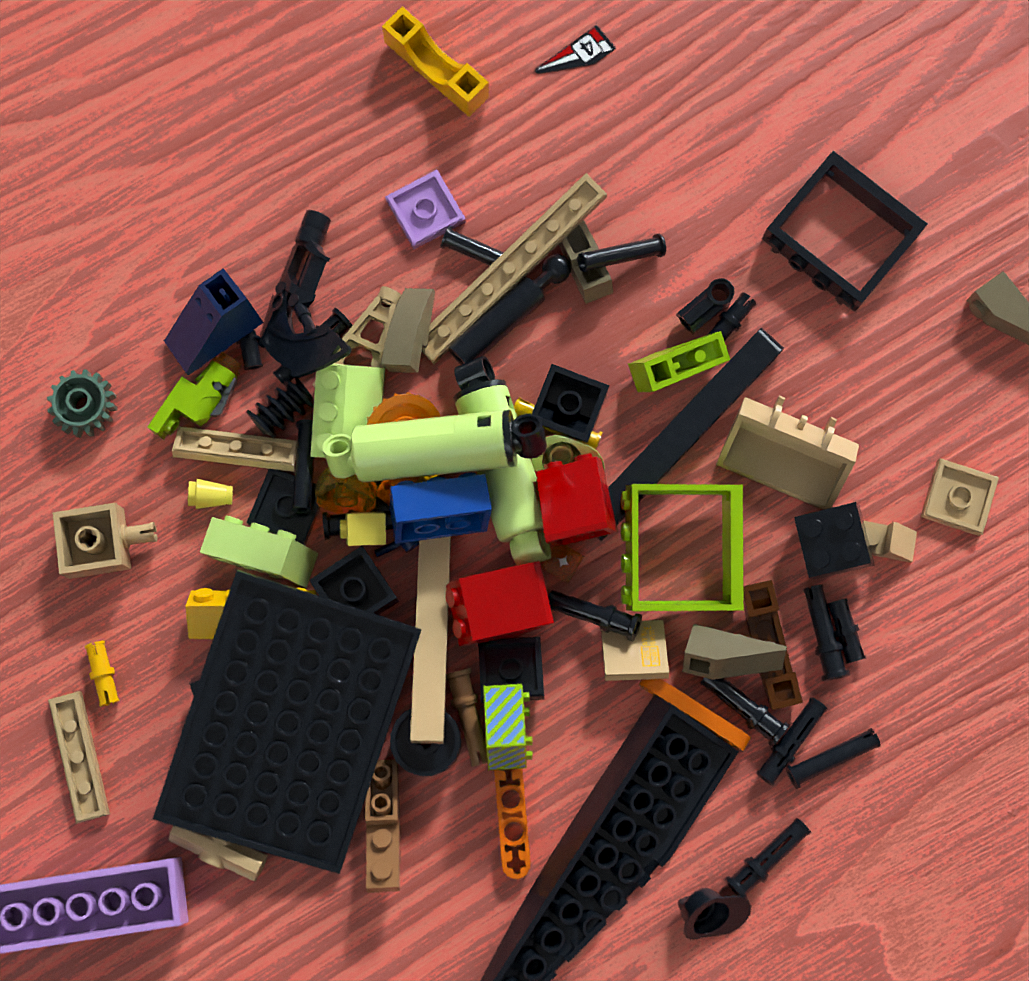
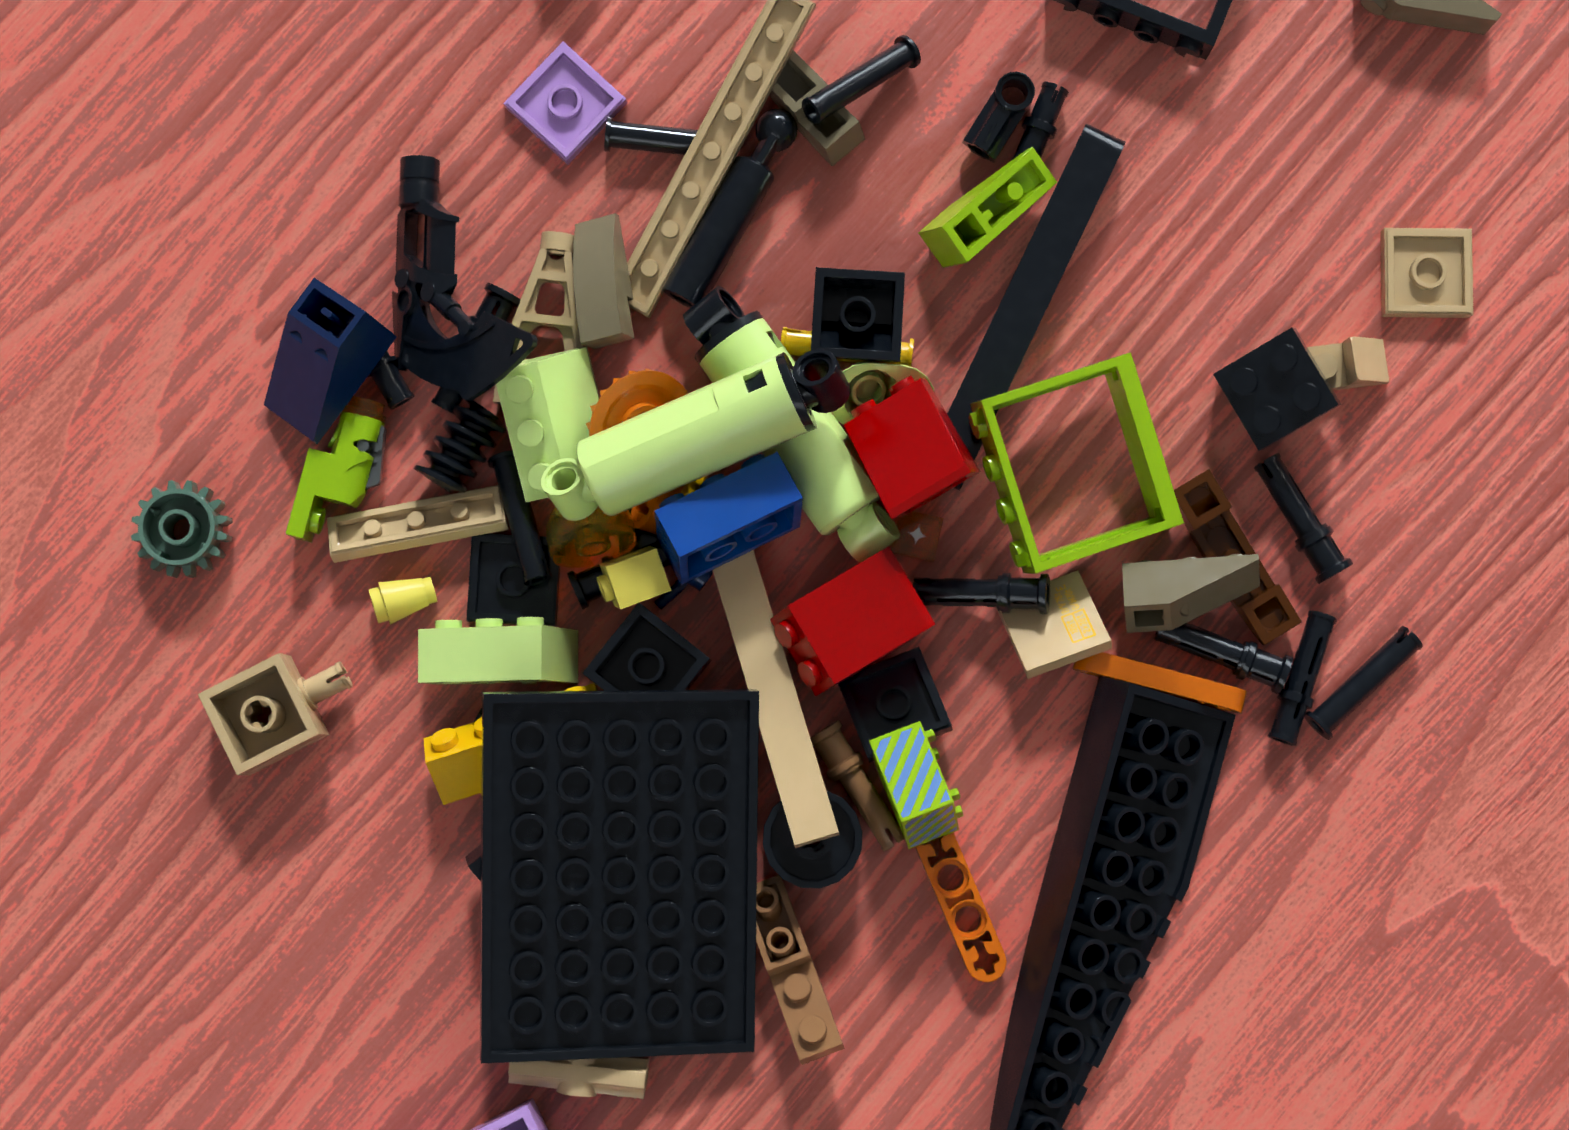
camera: 15 degrees left, 5 degrees up
tan tile [48,691,110,823] -> none
yellow pin [84,641,120,707] -> none
black piece [678,888,751,940] -> none
tan piece [716,395,859,510] -> none
black pin [724,818,811,899] -> none
black pin [828,598,866,664] -> none

